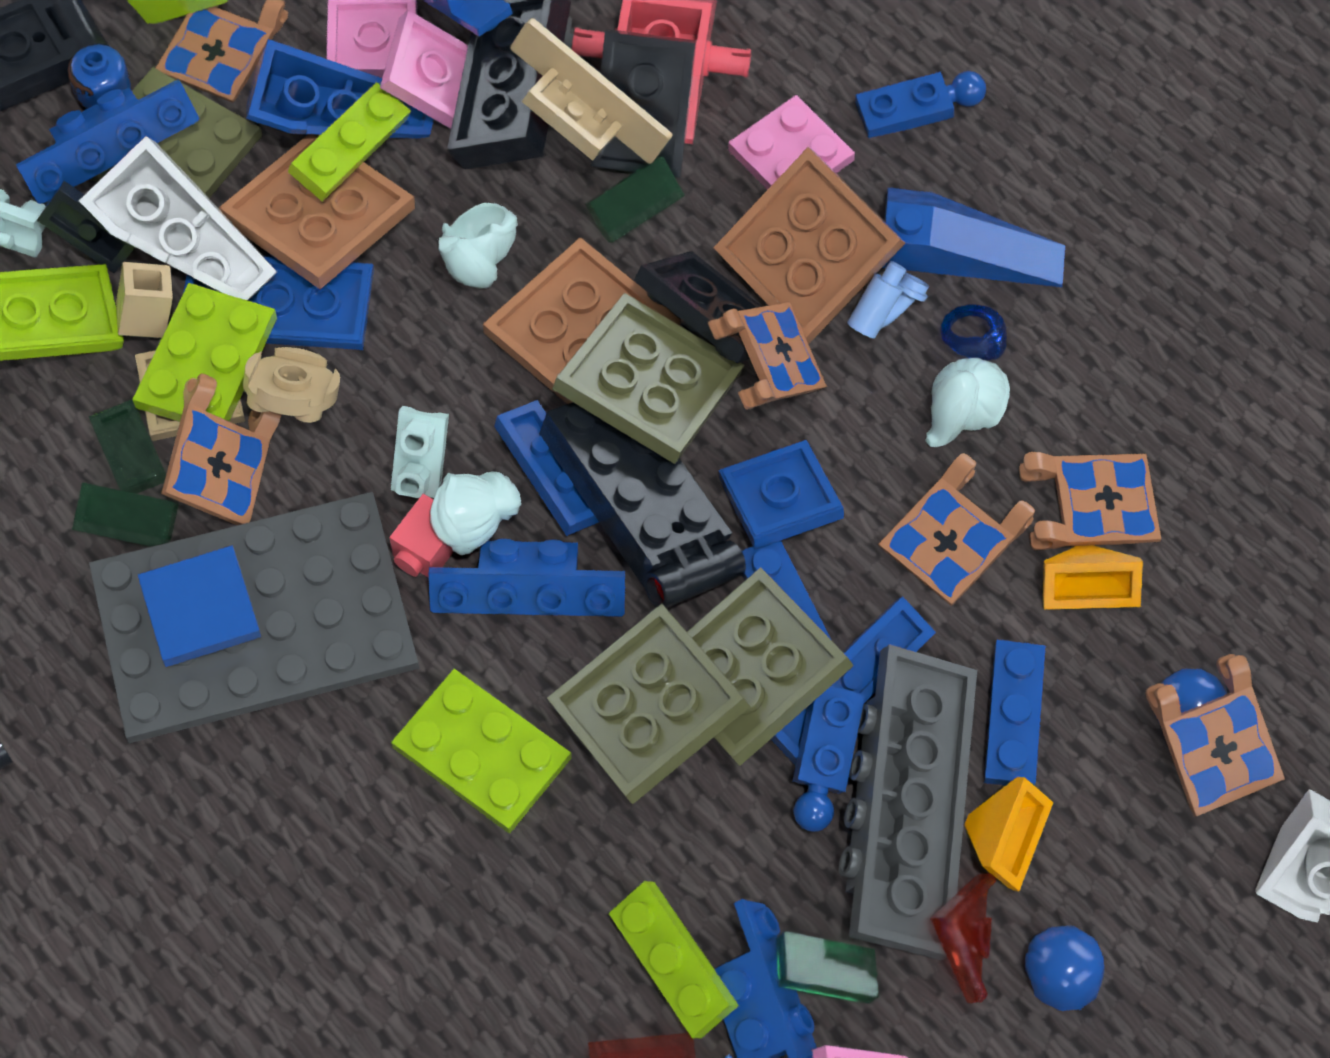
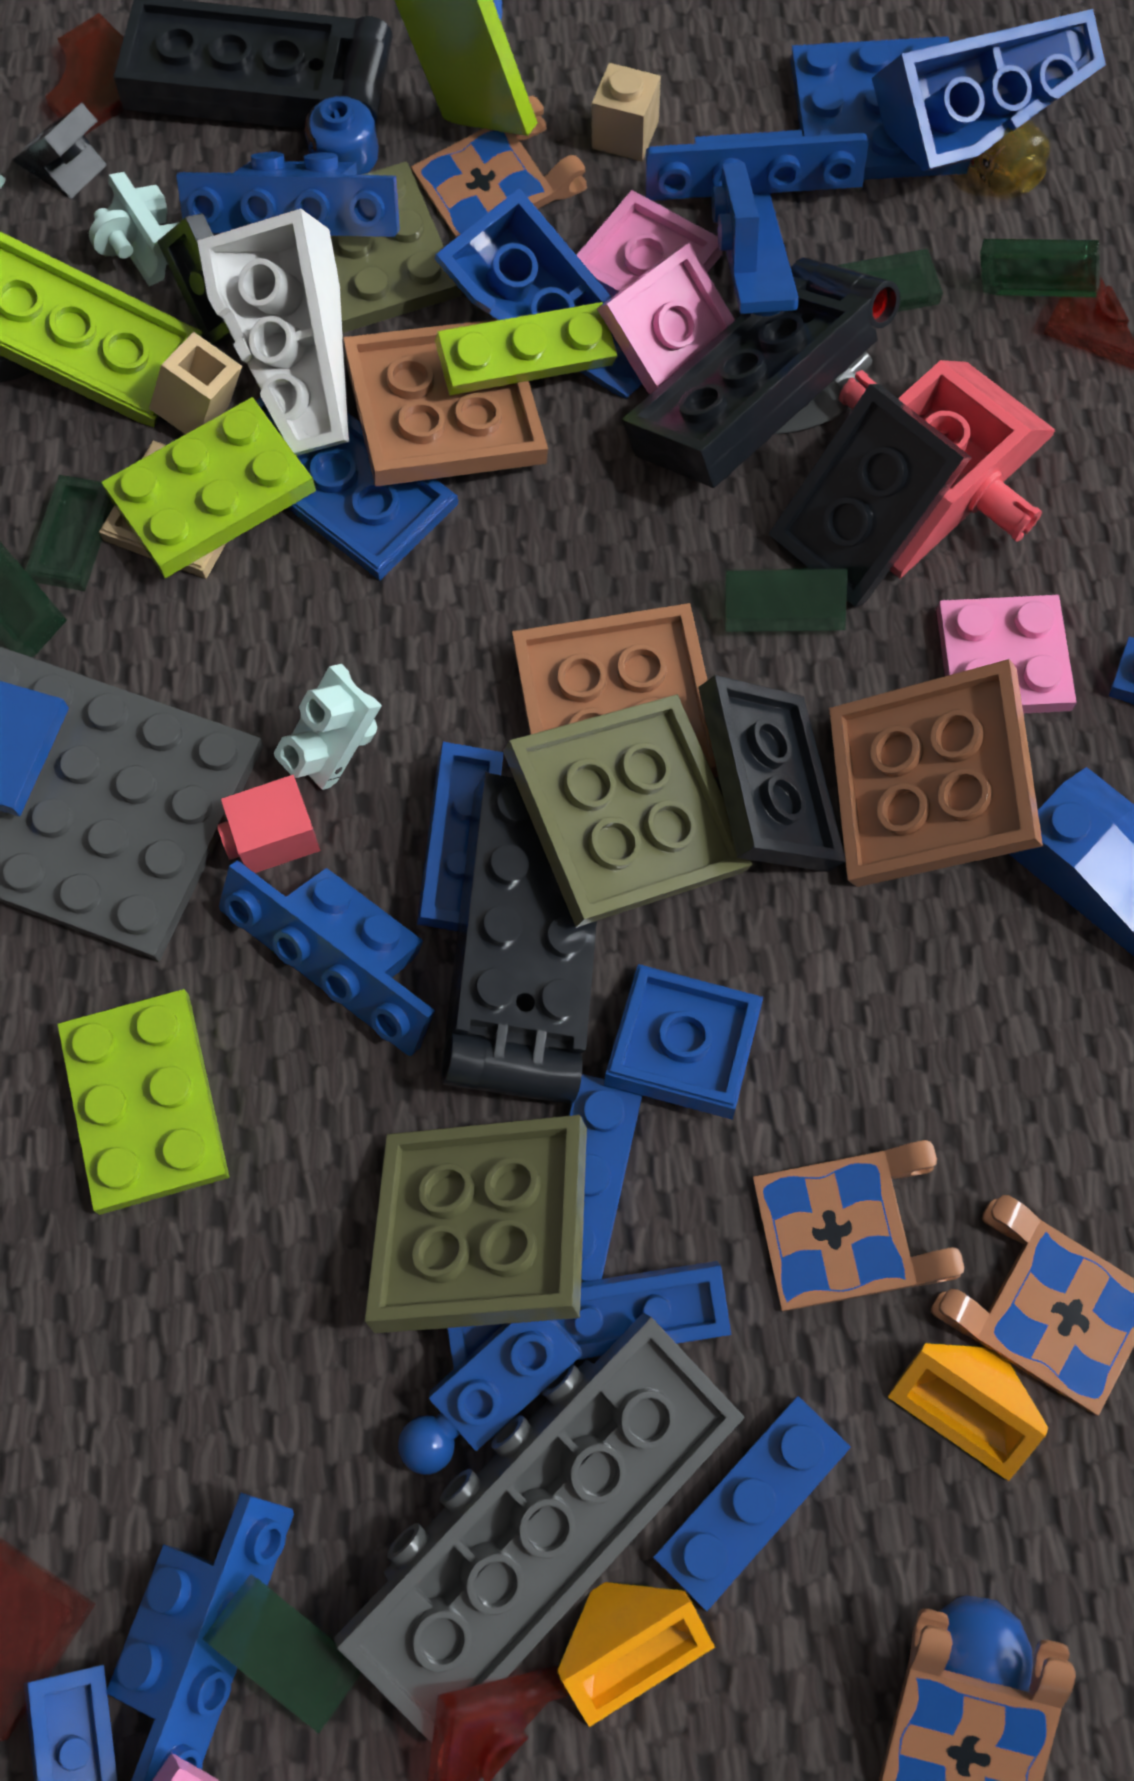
camera: 40 degrees right, 5 degrees up
nougat flag [161,373,281,525] -> none
tan plate [243,347,340,423] -> none
light aqua hair [430,471,522,555] -> none
light aqua hair [438,203,518,289] -> none
tan bracket [511,18,672,164] -> none
olive plate [547,604,750,804] -> none
lime plate [609,881,739,1038] -> none
nougat flag [708,302,827,410] -> none
light blue plant [847,261,929,338] -> none
light aqua hair [925,357,1010,447] -> none
clear blue piece [940,304,1007,361] -> none

